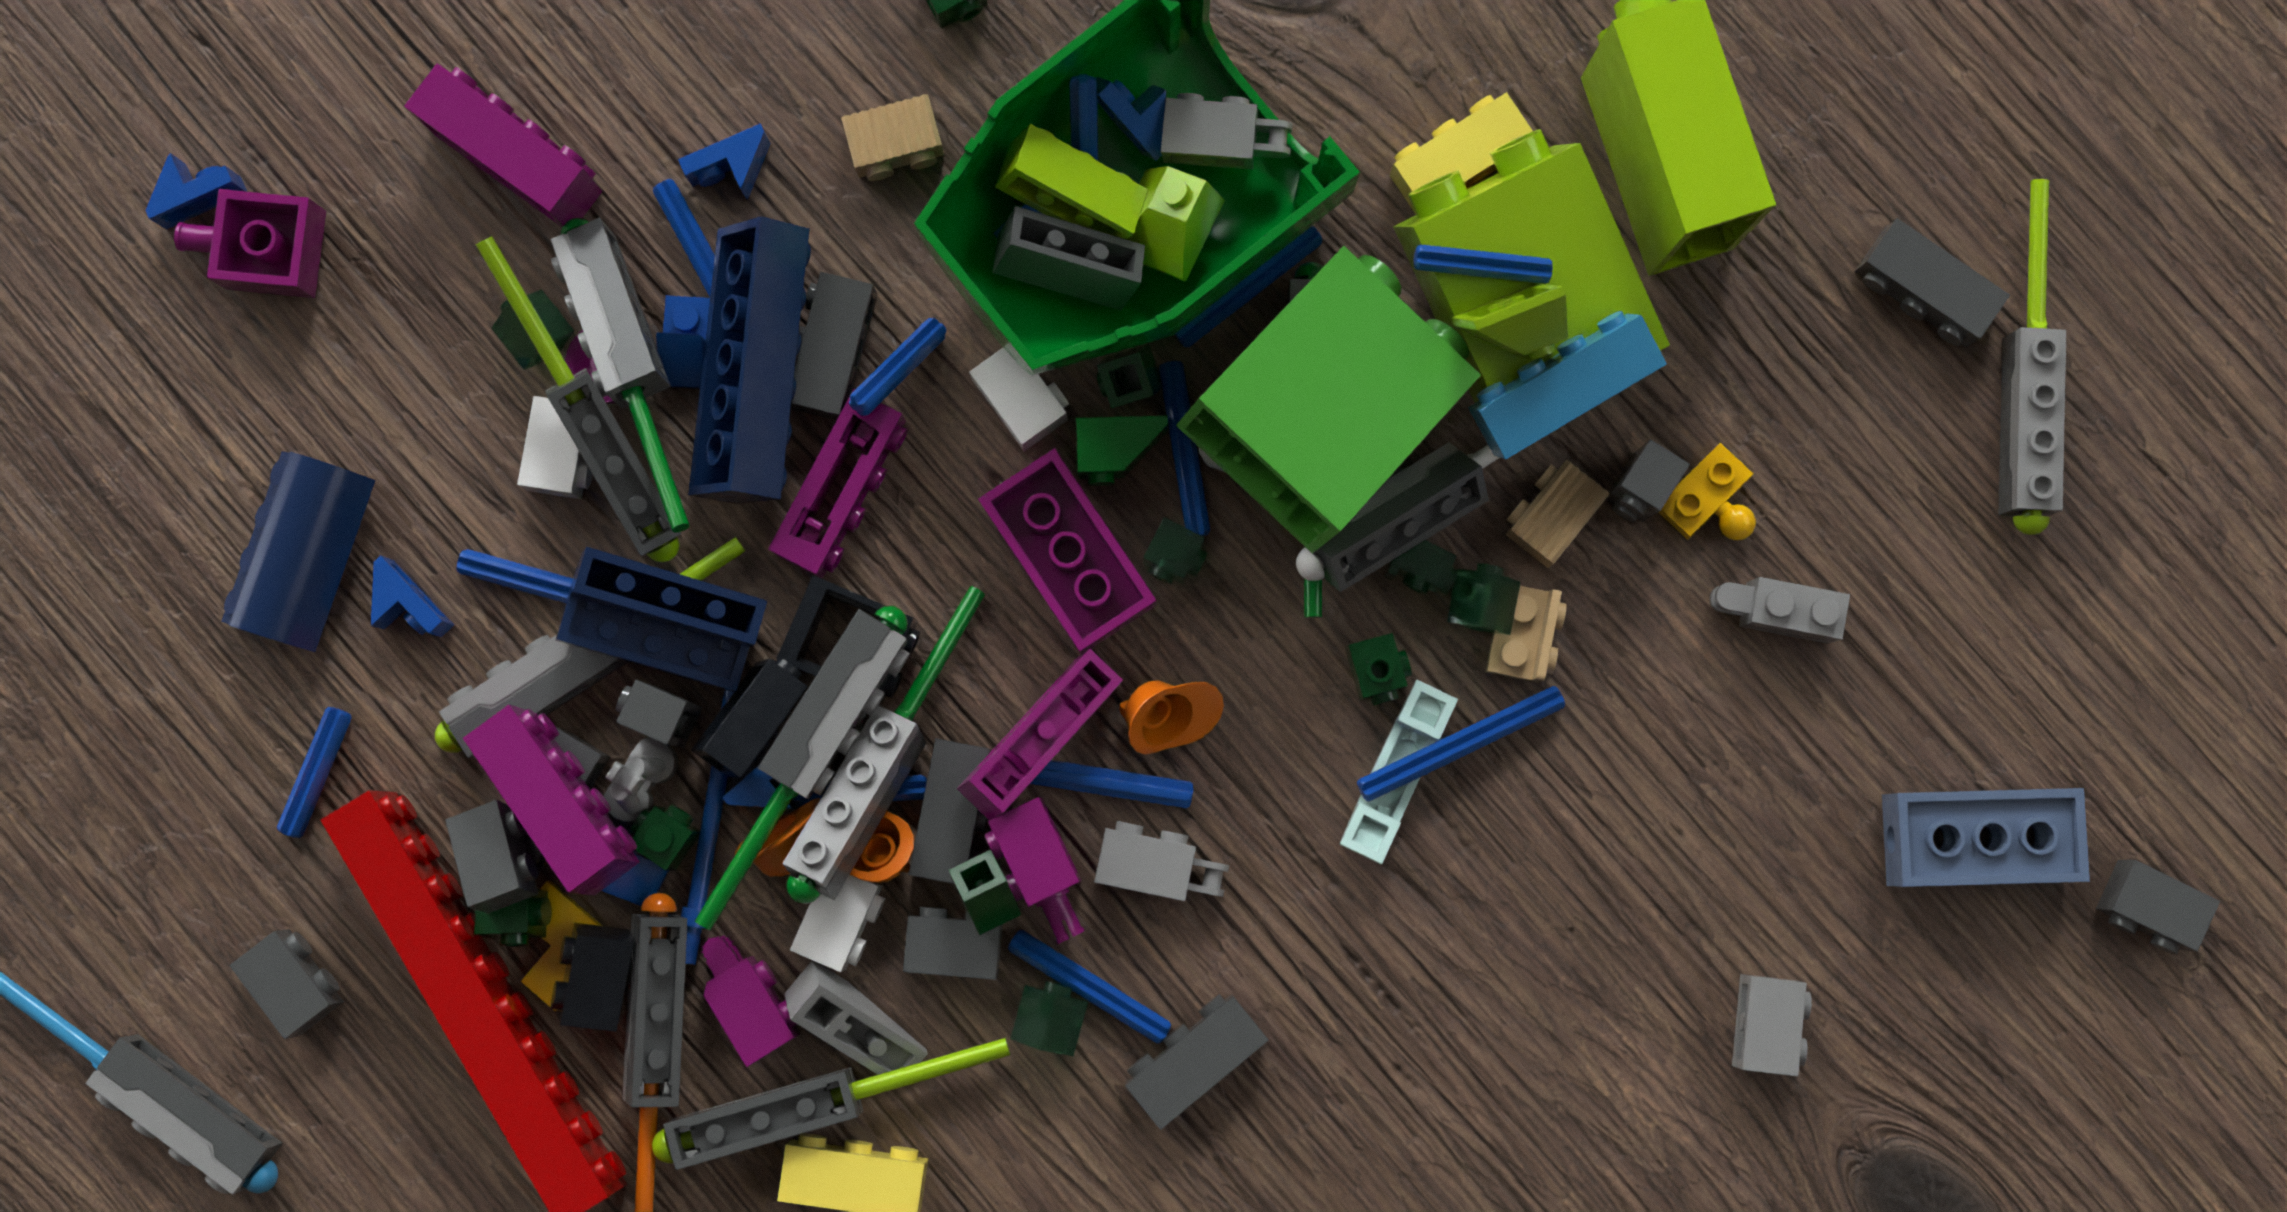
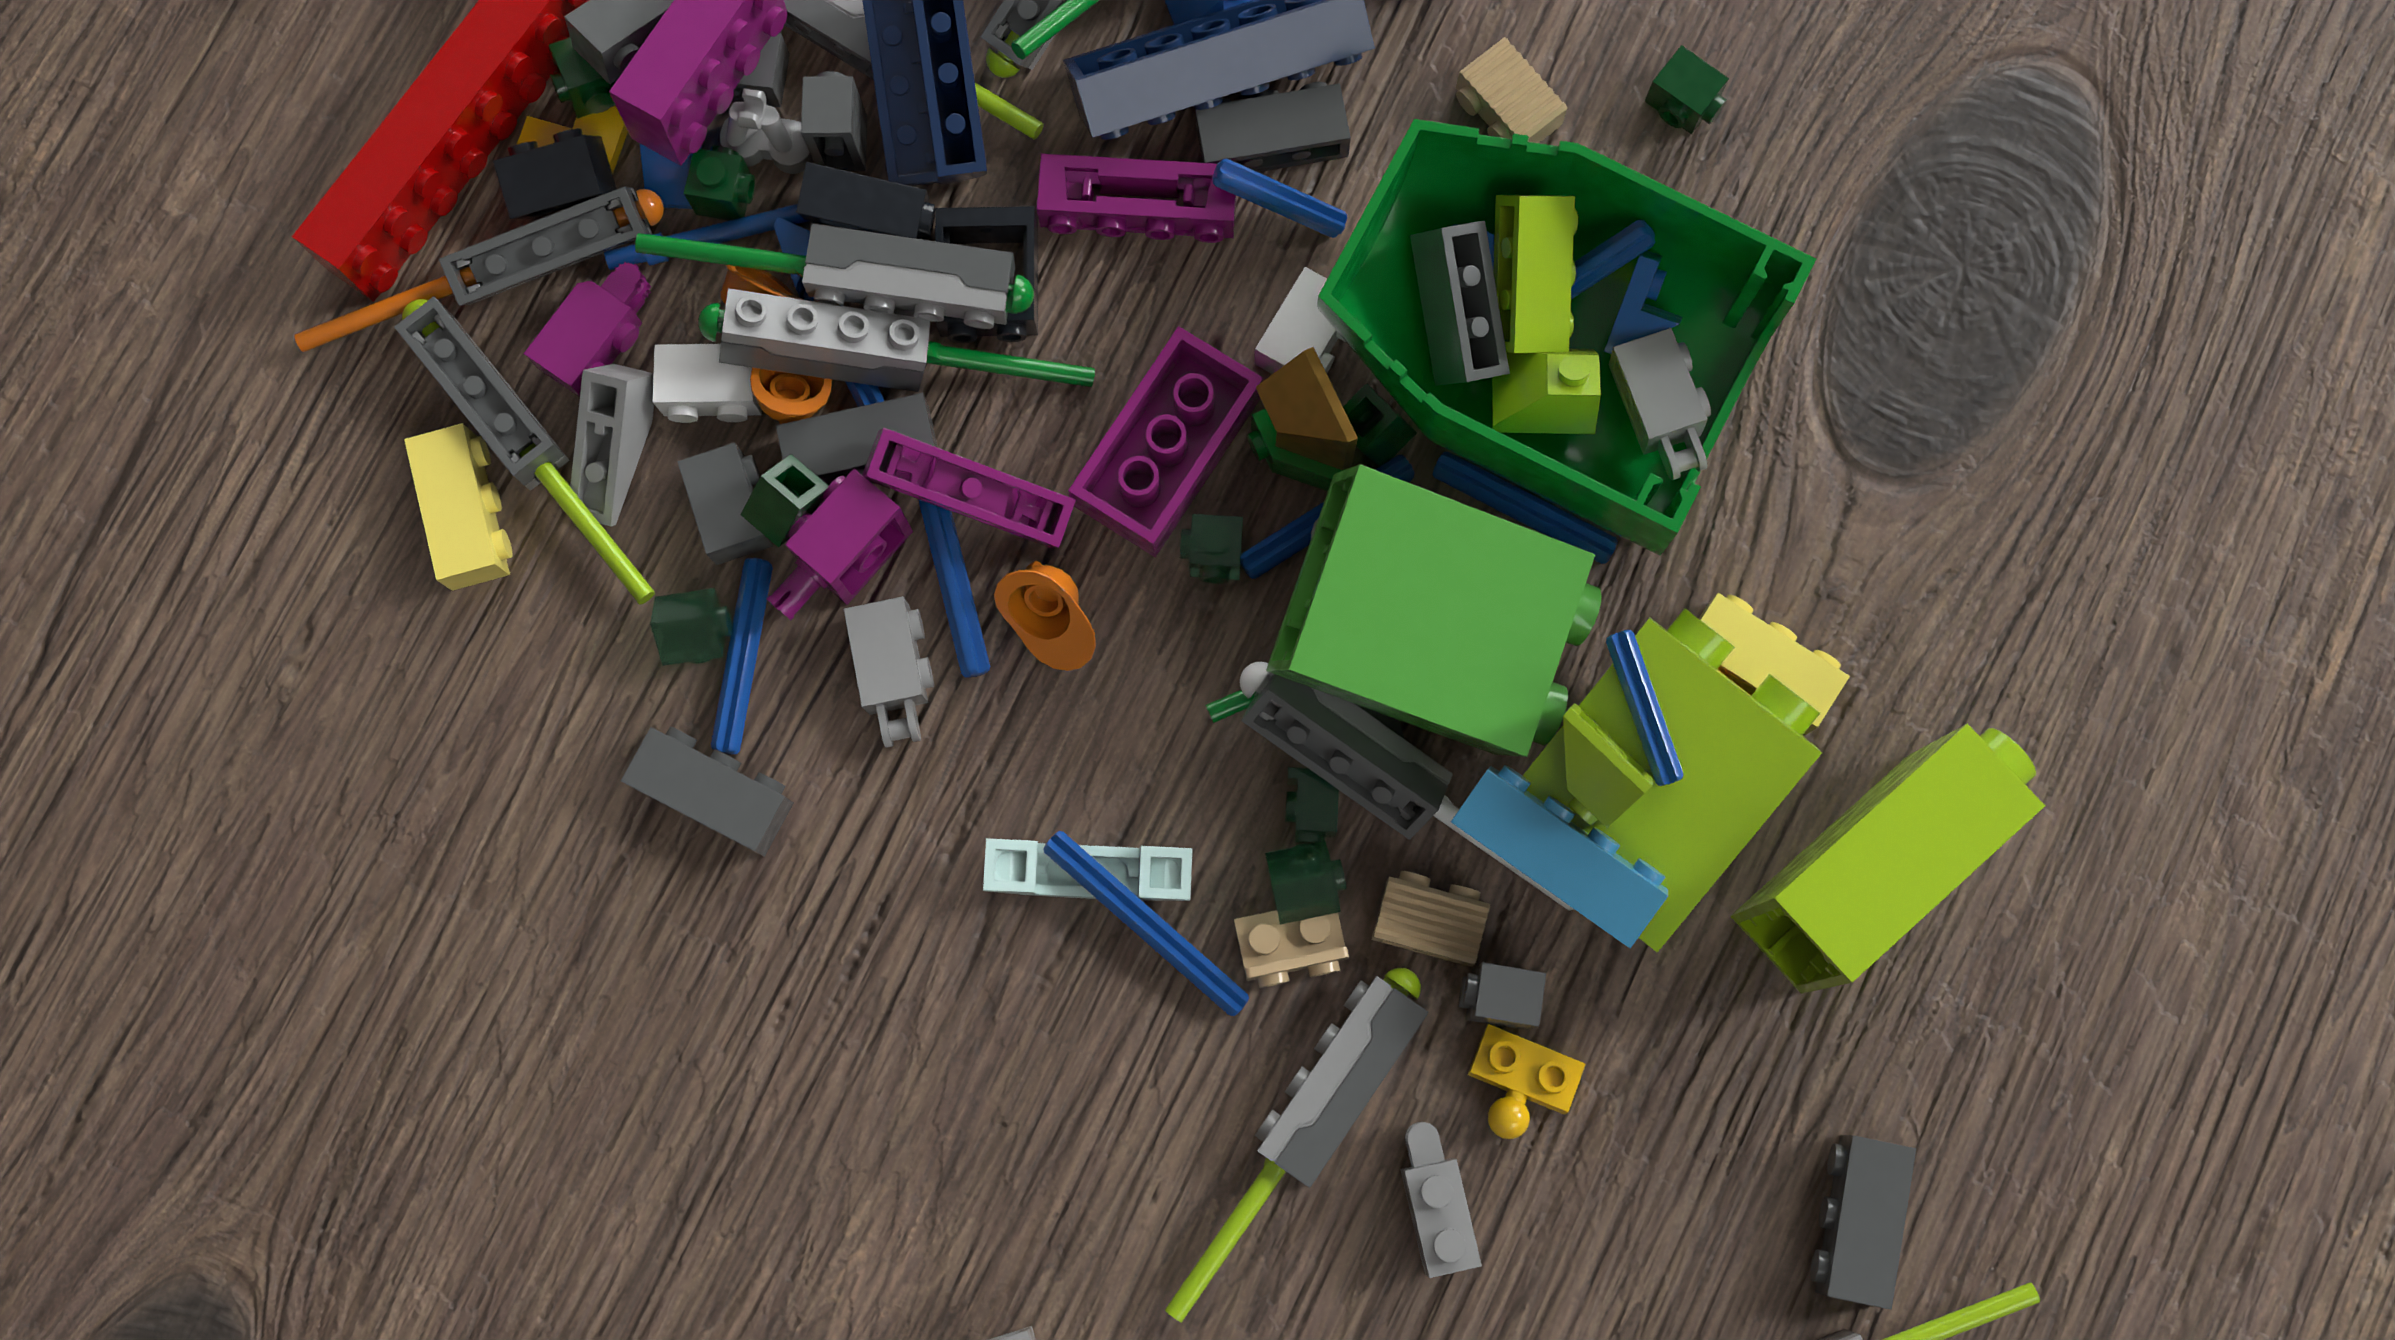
camera: 70 degrees right, 5 degrees down
dark green brick [1345,633,1412,706] -> none
none -> piece [1165,968,1429,1323]
none -> pearl gold slope [1256,347,1358,470]

